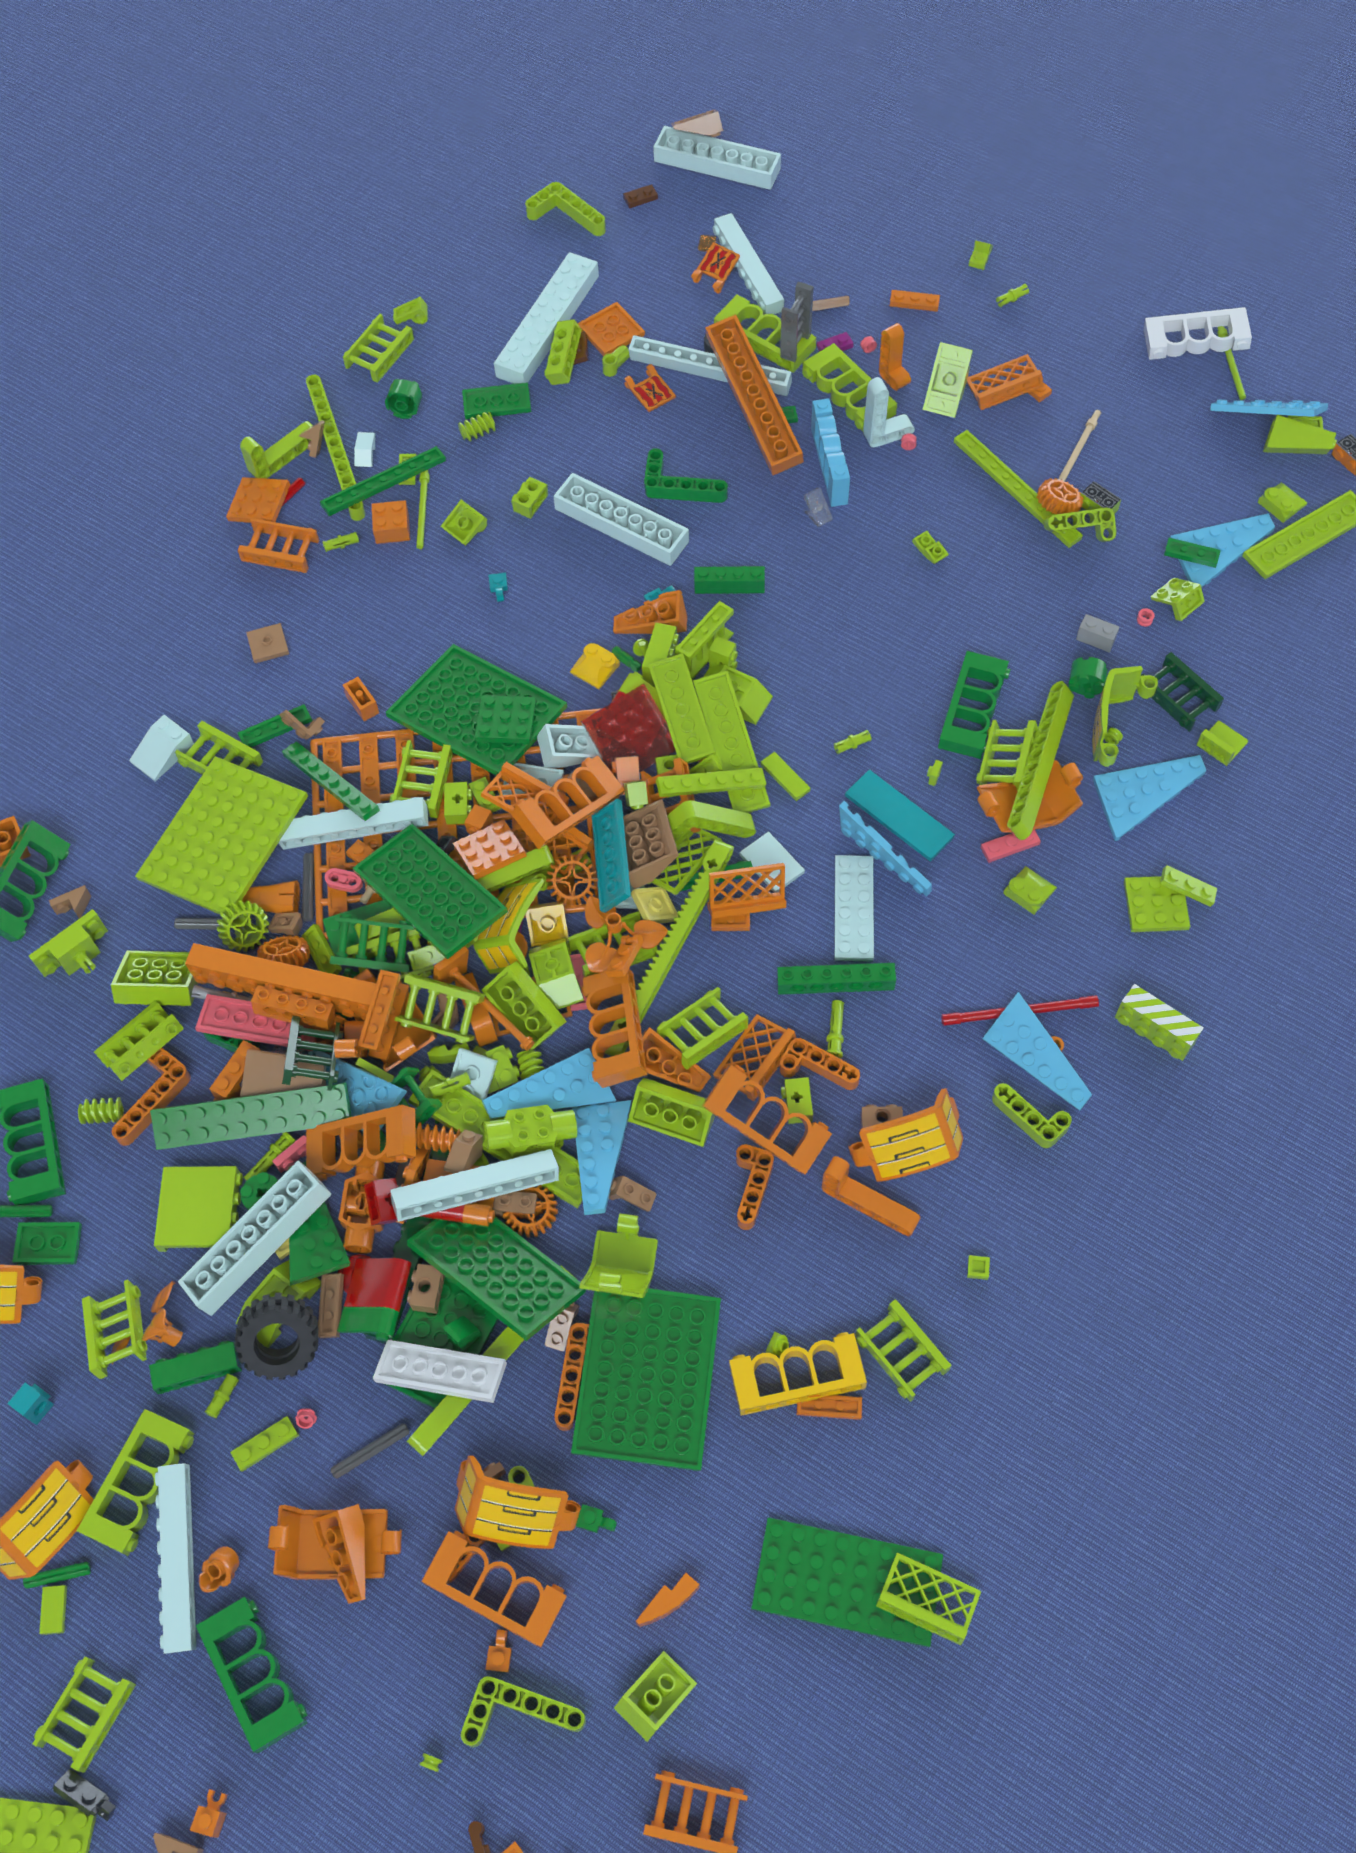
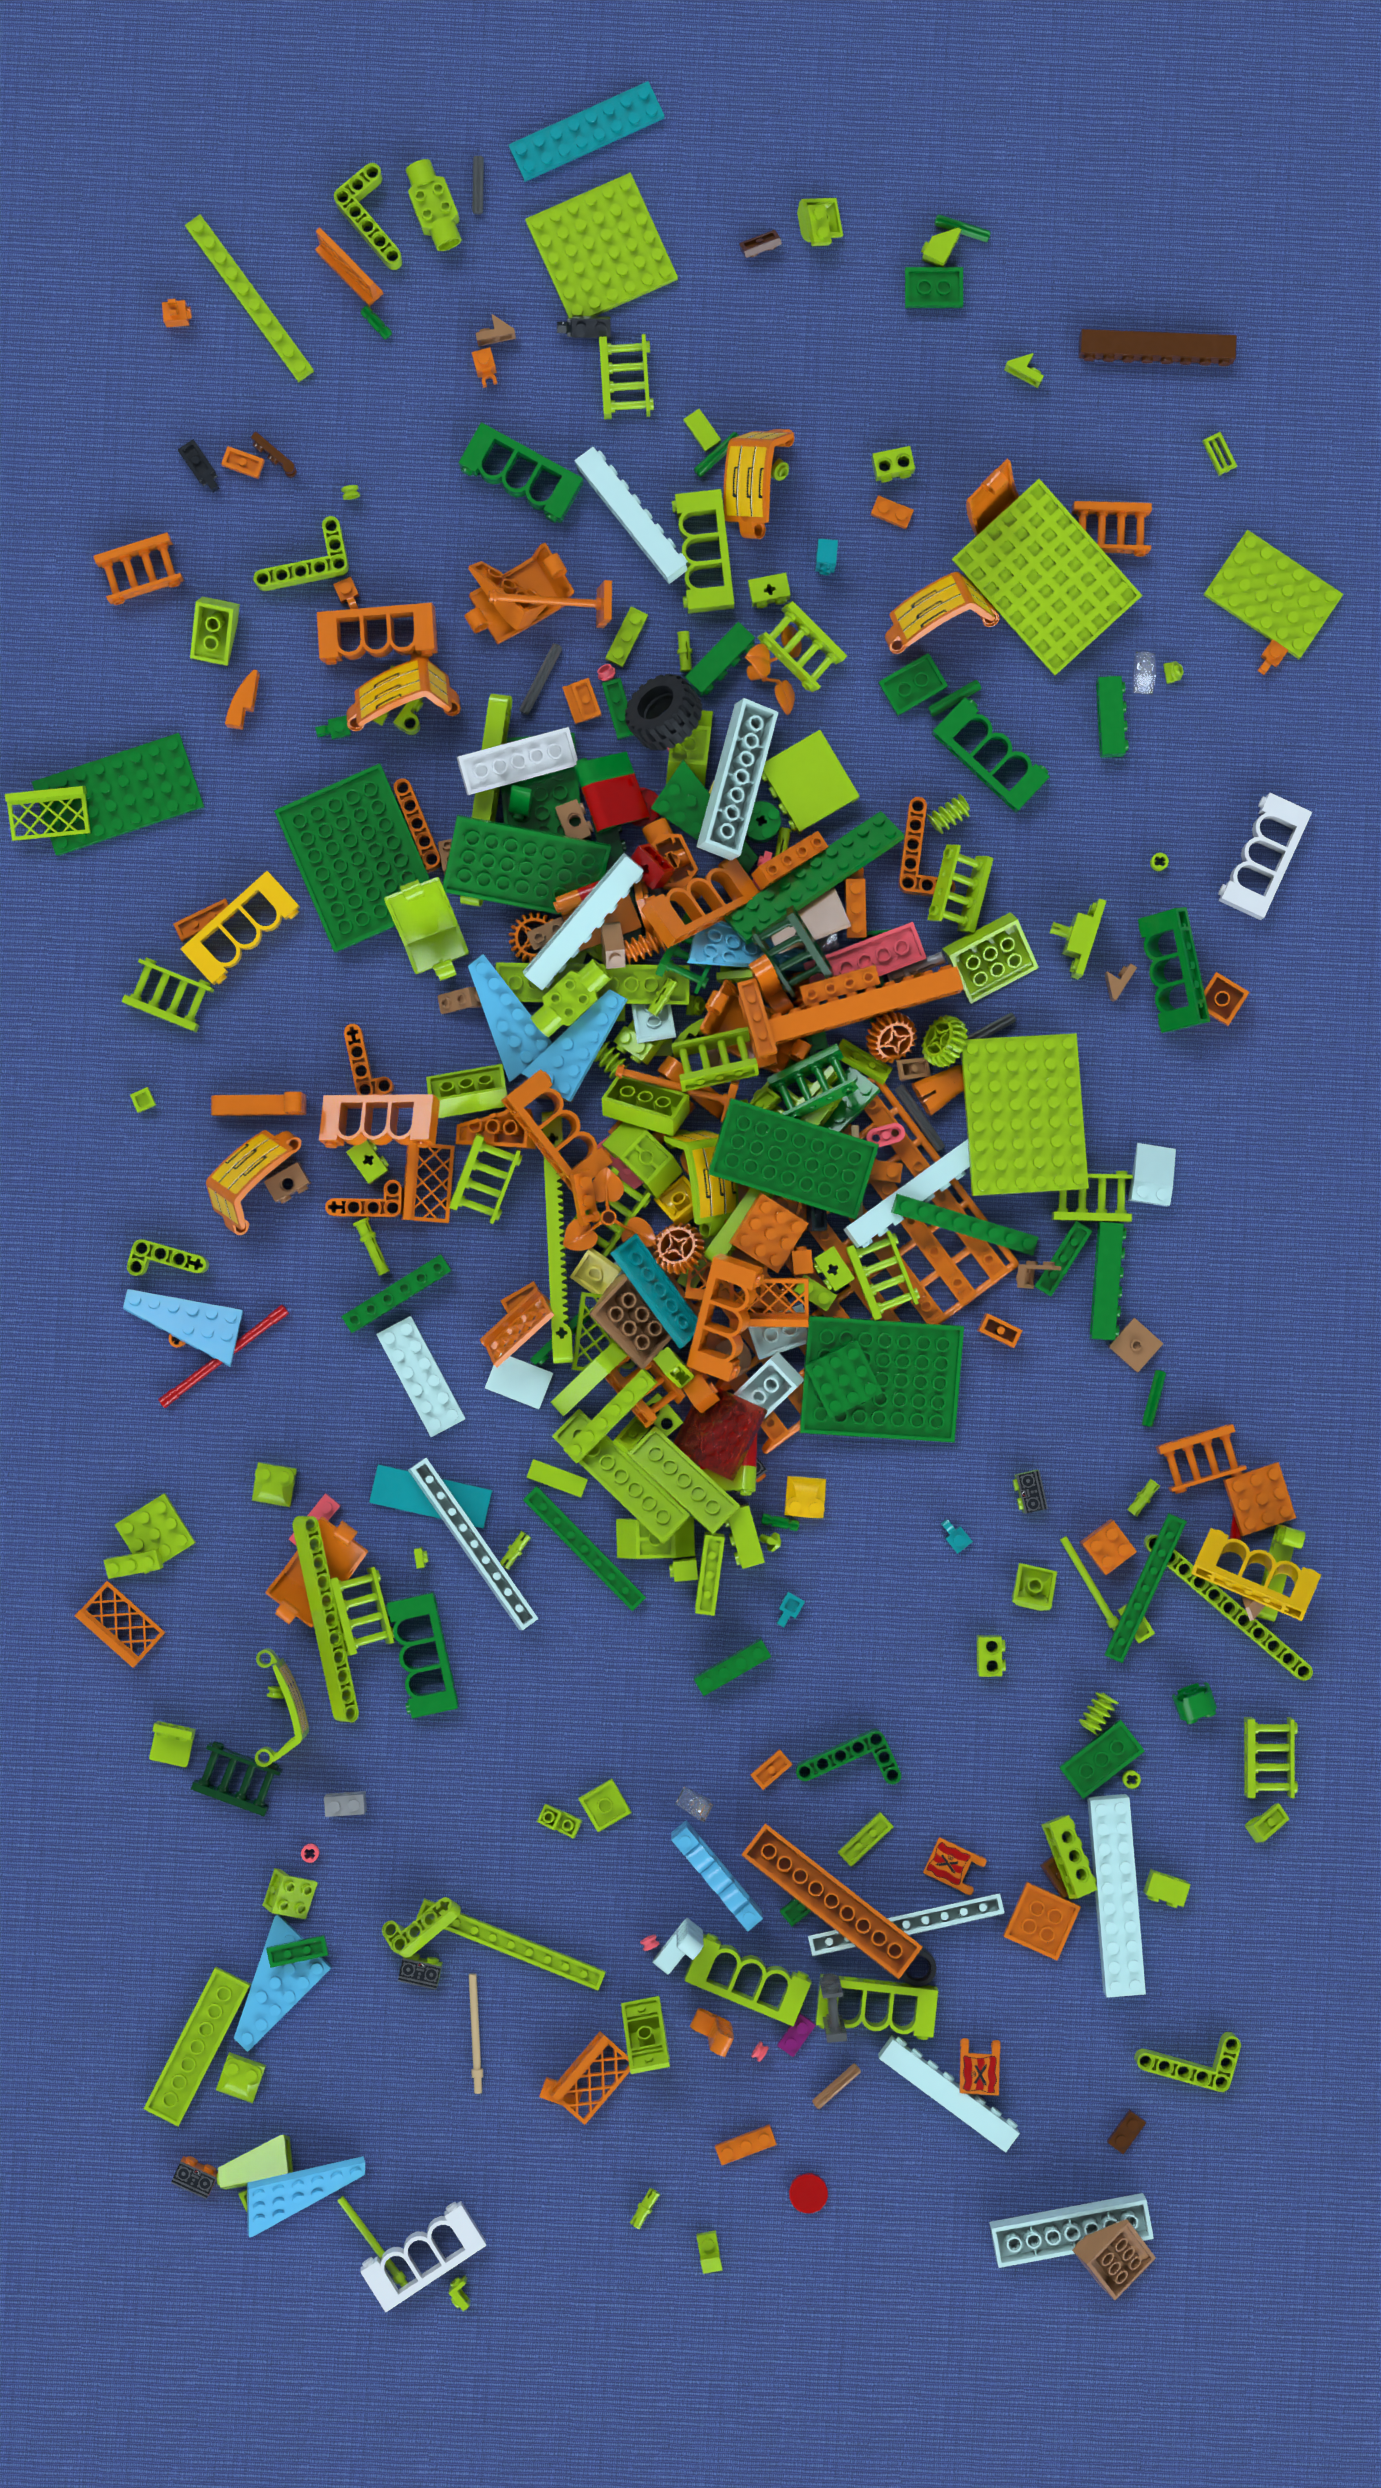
camera: 135 degrees right, 25 degrees up
orange head [199,1546,240,1592] -> none
medium nougat tile [318,1273,344,1338] -> none
light aqua slope [354,432,375,467] -> none
medium nougat plate [484,1462,506,1479] -> none
light aqua brick [554,473,689,566] -> none
lime piece [602,345,630,377] -> none
orange wedge [613,590,687,634] -> none
clear orange tile [698,235,716,251] -> none
lime plate [765,1332,789,1356] -> none
medium azure wing [839,801,932,897] -> none
orange gear [1037,478,1084,518] -> none
green brick [1068,657,1108,699] -> none
medium azure wing [1093,755,1206,841] -> none
lime brick [1115,984,1203,1061] -> none
none -> orange fence [74,1581,166,1668]
none -> light aqua brick [408,1458,538,1630]
none -> lime bracket [449,2275,471,2312]
none -> orange tile [488,580,612,628]
none -> green plate [523,1486,646,1611]
none -> orange plate [562,678,602,725]
none -> lime tile [578,1778,632,1832]
none -> green plate [602,678,634,740]
none -> lime brick [748,573,791,609]
none -> orange plate [750,1749,793,1790]
none -> orange brick [751,831,829,890]
none -> red tile [789,2173,828,2214]
none -> lime tile [838,1812,894,1867]
none -> brick [1012,1470,1048,1514]
none -> green brick [1089,1222,1127,1340]
none -> lime bush [1122,1770,1141,1789]
none -> green axle [1142,1370,1166,1427]
none -> lime brick [1143,1869,1191,1908]
none -> yellow fence [1191,1528,1321,1621]

